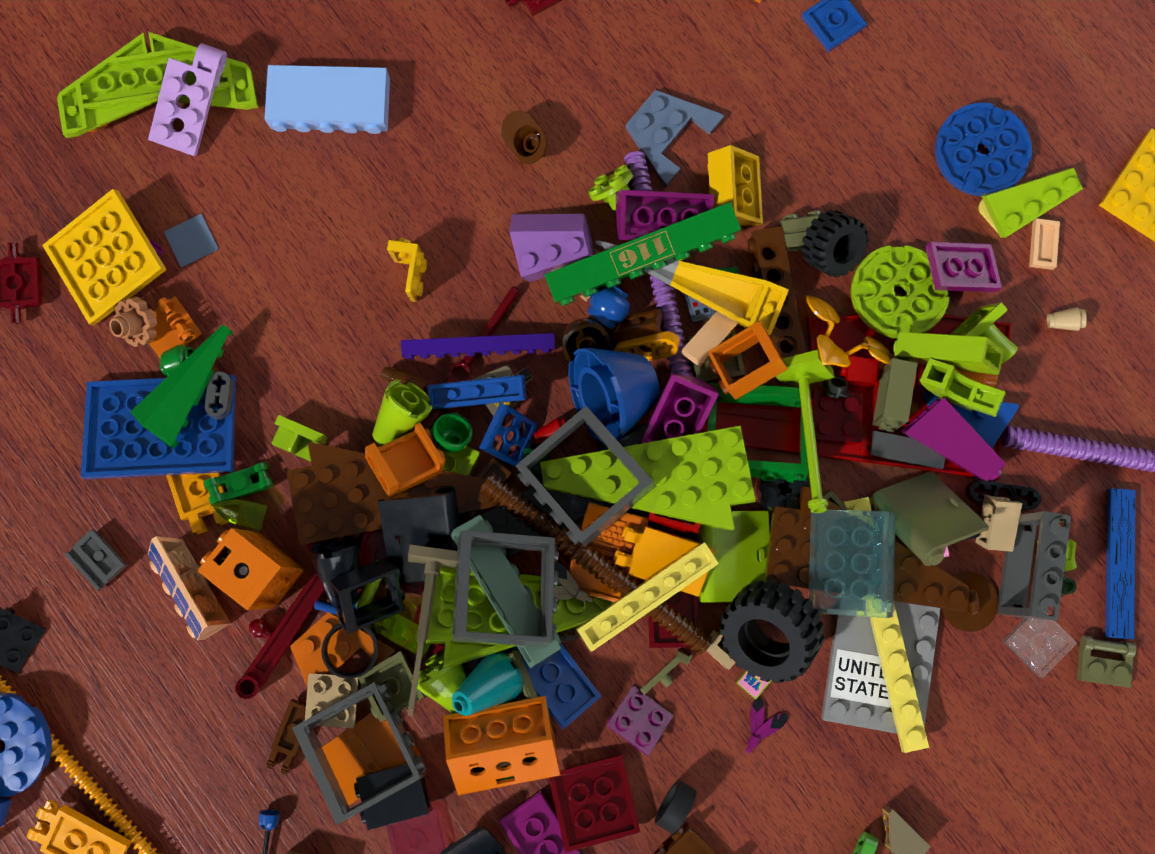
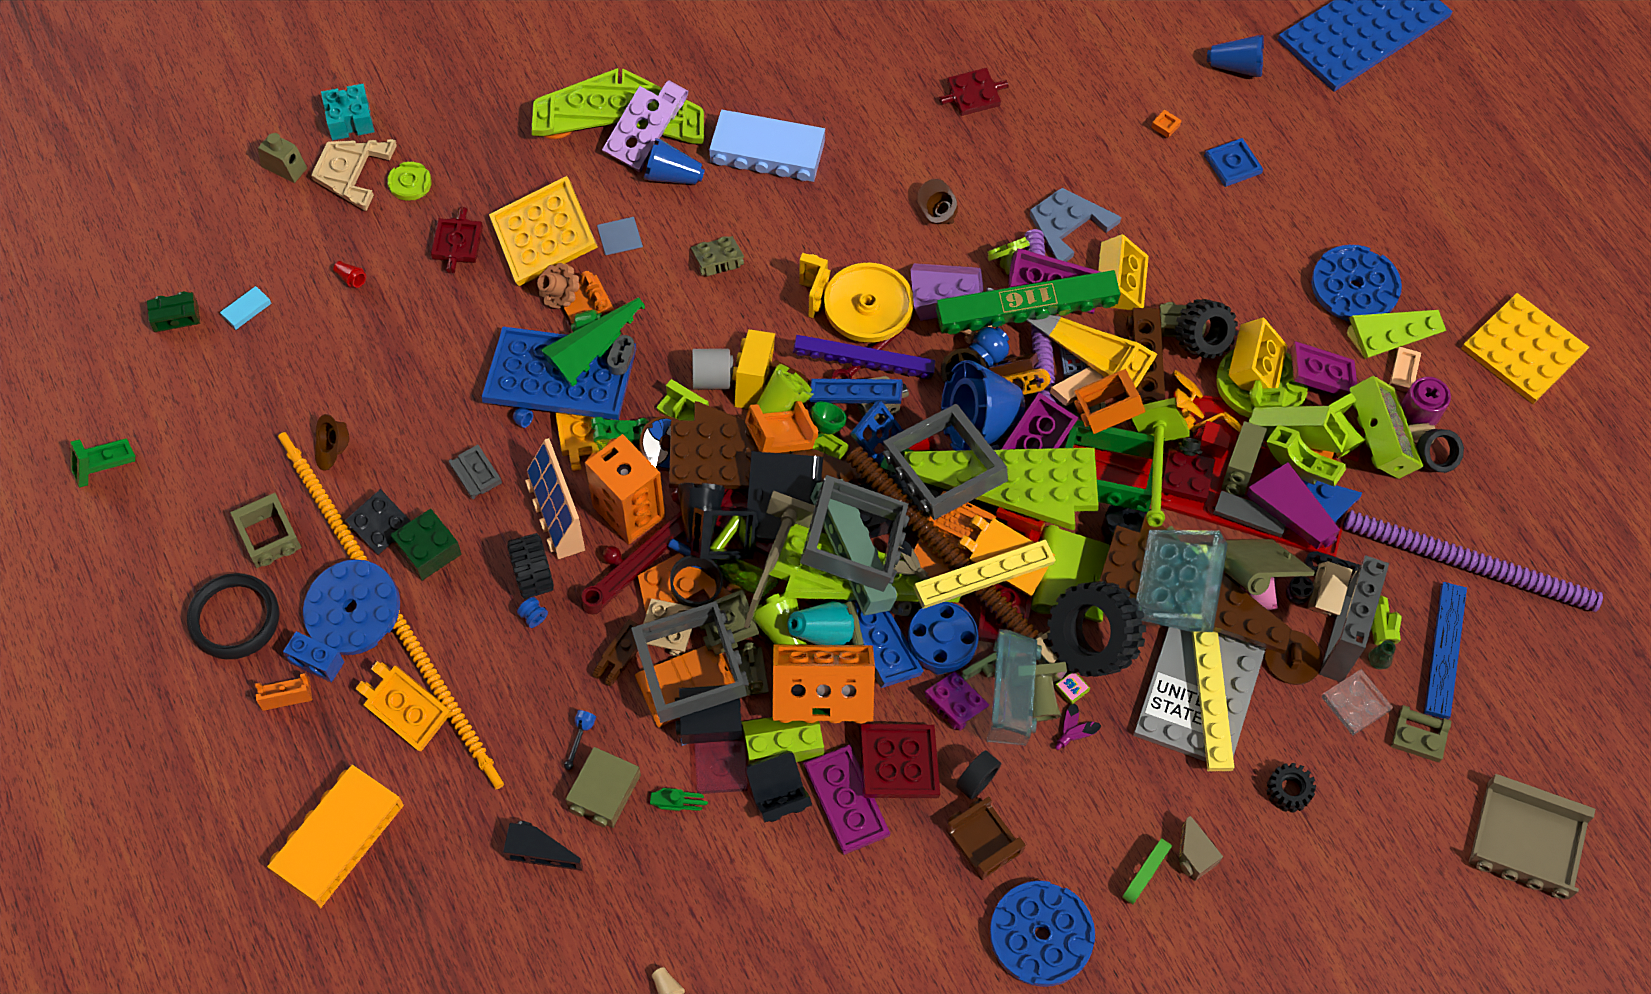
camera: 10 degrees right, 20 degrees down
none -> dark green brick [391,508,462,581]
none -> black tyre [507,533,554,599]
none -> blue hinge [513,408,533,428]
none -> blue wheel [517,597,548,628]
none -> shield [639,416,678,471]
none -> blue cone [643,138,705,185]
none -> olive hinge [691,236,744,277]
none -> light grey piece [692,348,733,389]
none -> yellow wedge [732,329,775,409]
none -> olive hinge [738,643,769,696]
none -> lime slope [742,717,824,764]
none -> yellow dish [824,263,914,343]
none -> blue piece [907,602,978,675]
none -> clear light blue windscreen [987,629,1042,745]
none -> olive plant [1010,662,1067,722]
none -> yellow slope [1228,317,1288,391]
none -> lime bracket [1249,380,1288,407]
none -> black tyre [1266,763,1316,813]
none -> lime brick [1349,376,1423,479]
none -> magenta piece [1401,377,1451,425]
none -> black tyre [1416,429,1464,473]

